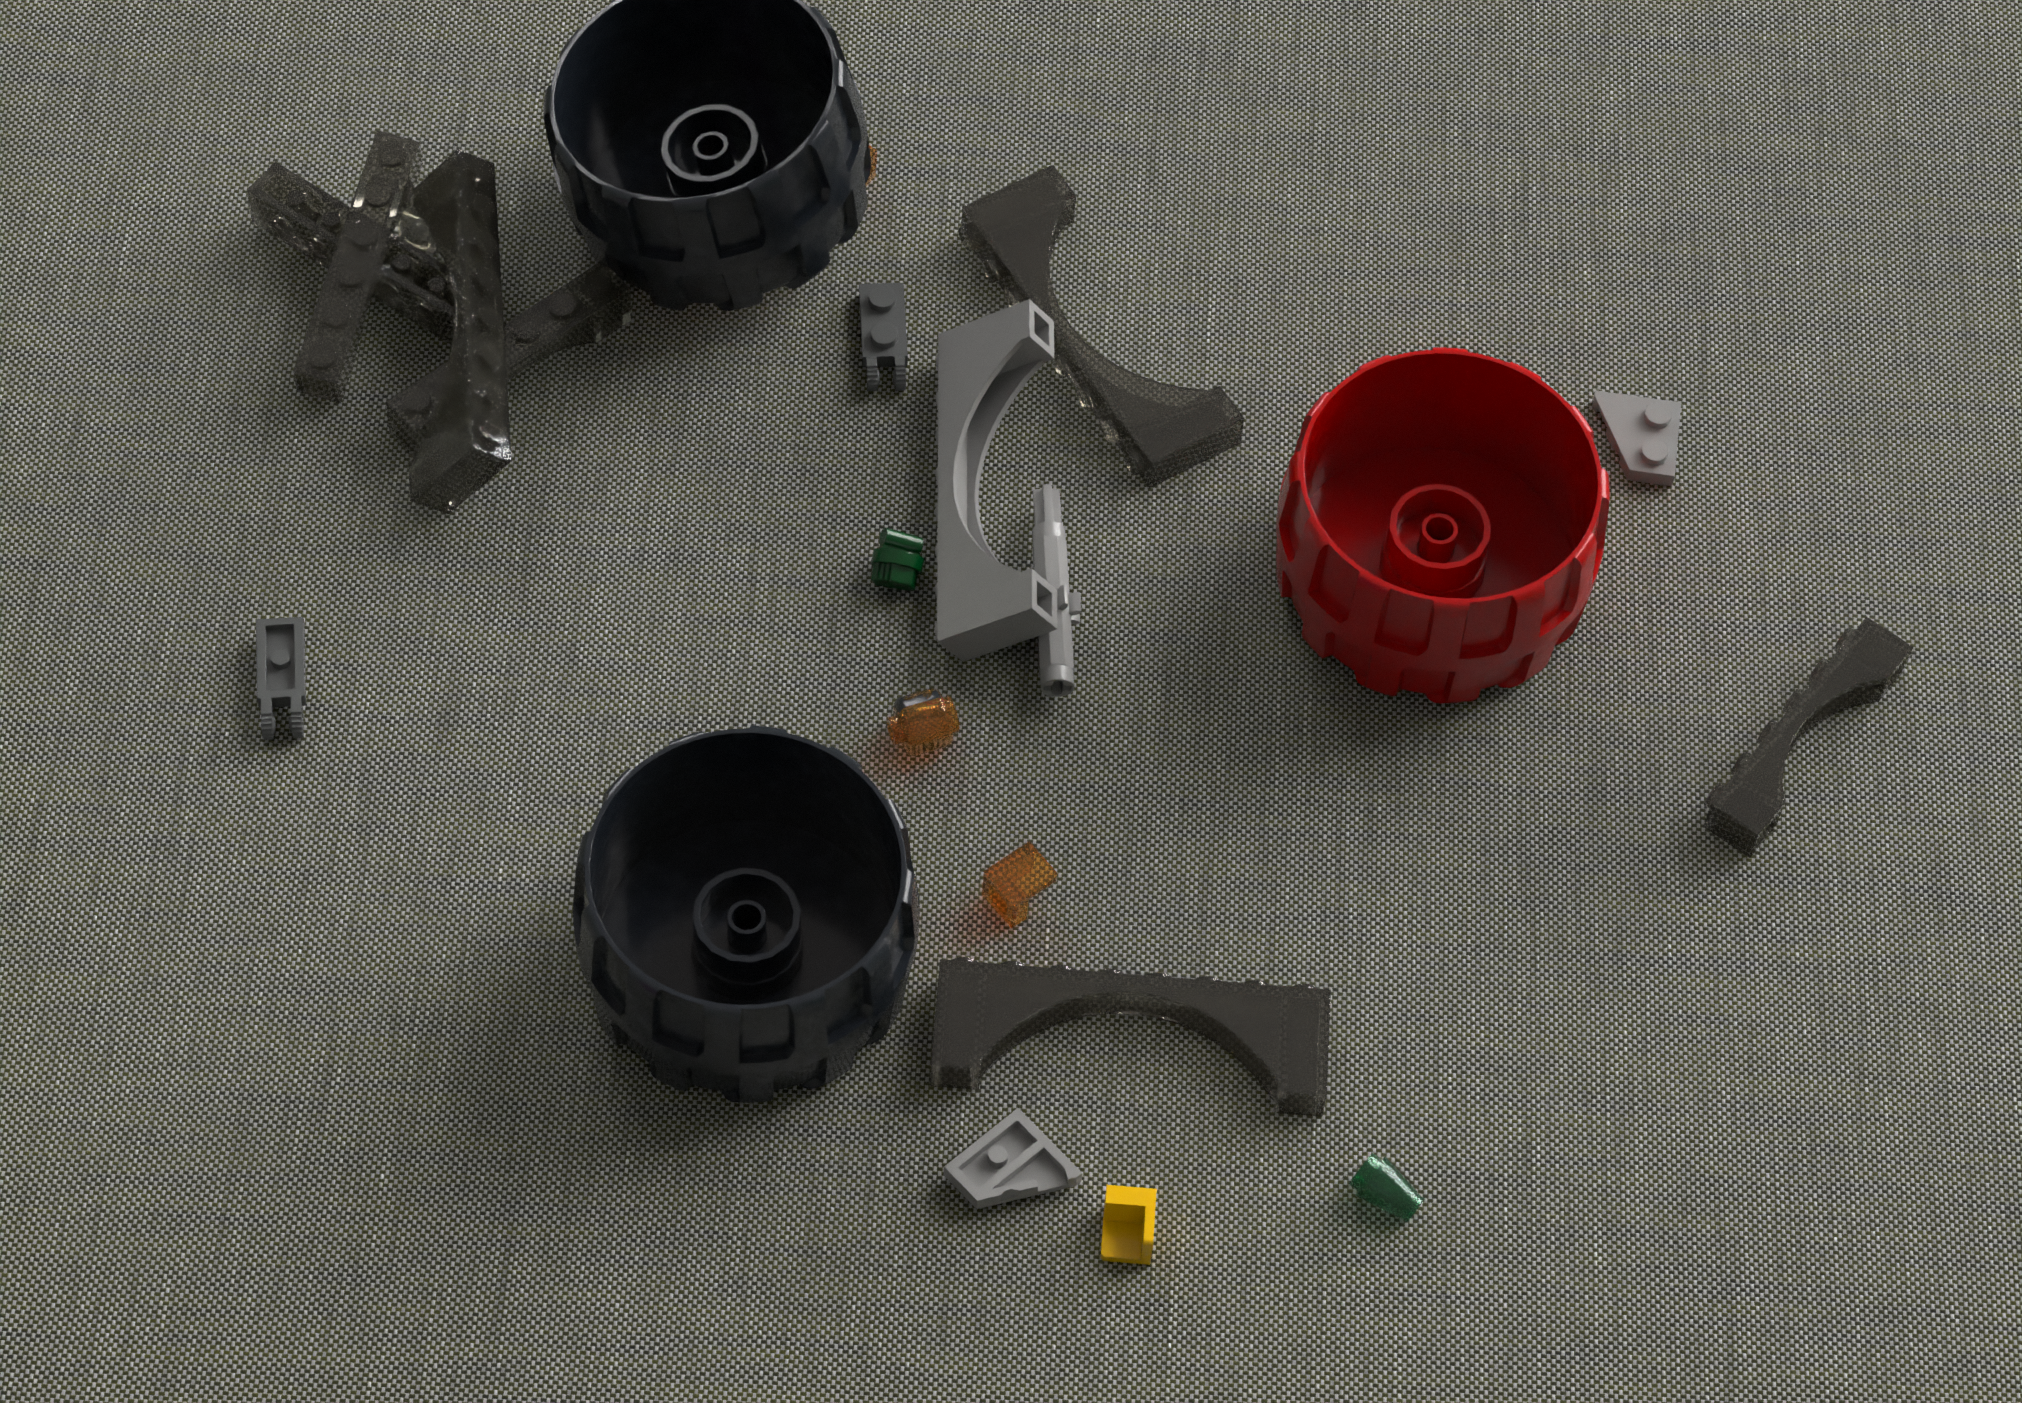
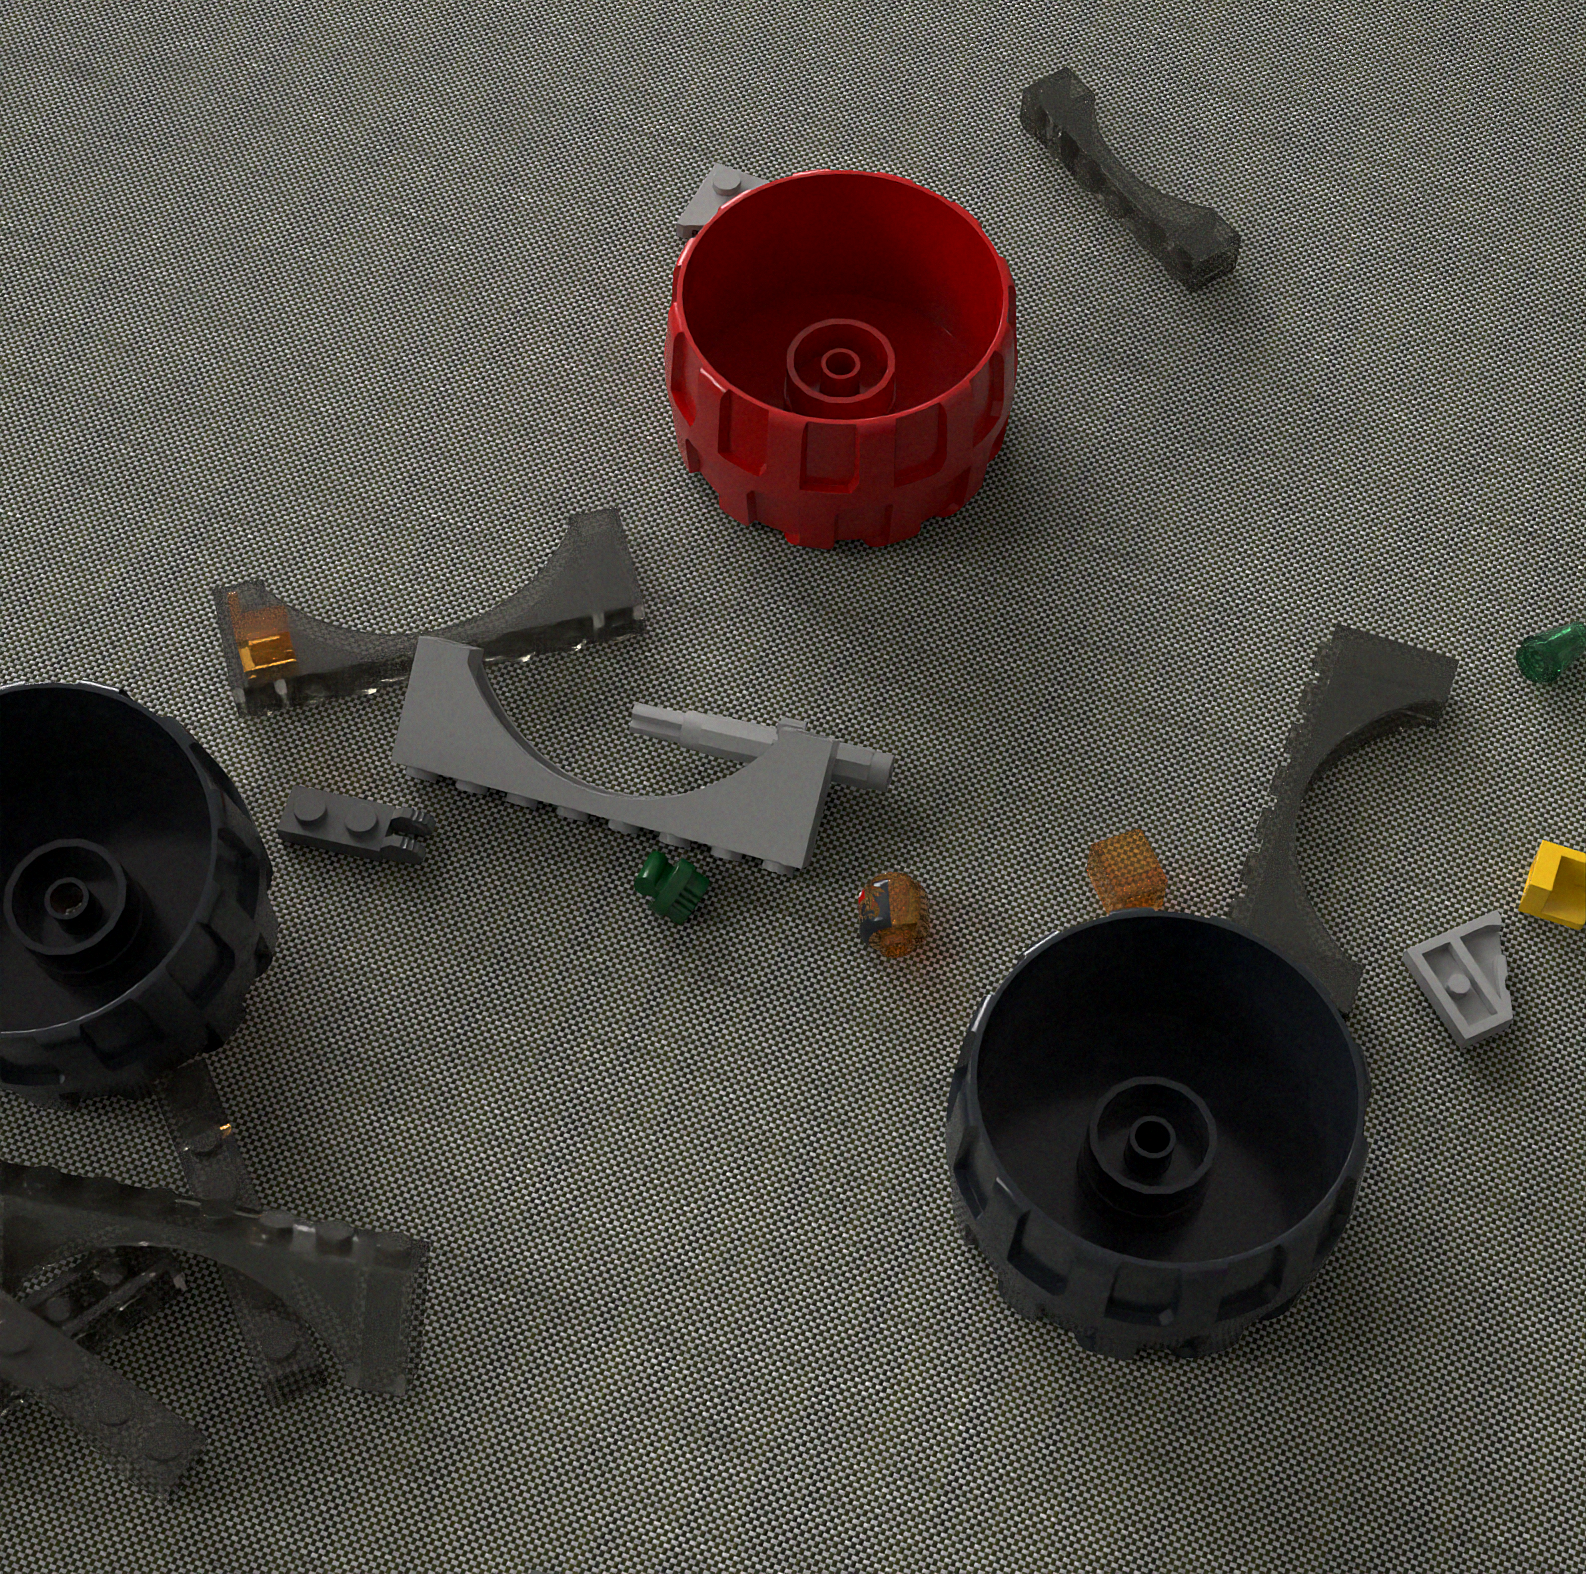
camera: 70 degrees left, 0 degrees up
none -> clear orange panel [226,591,297,671]

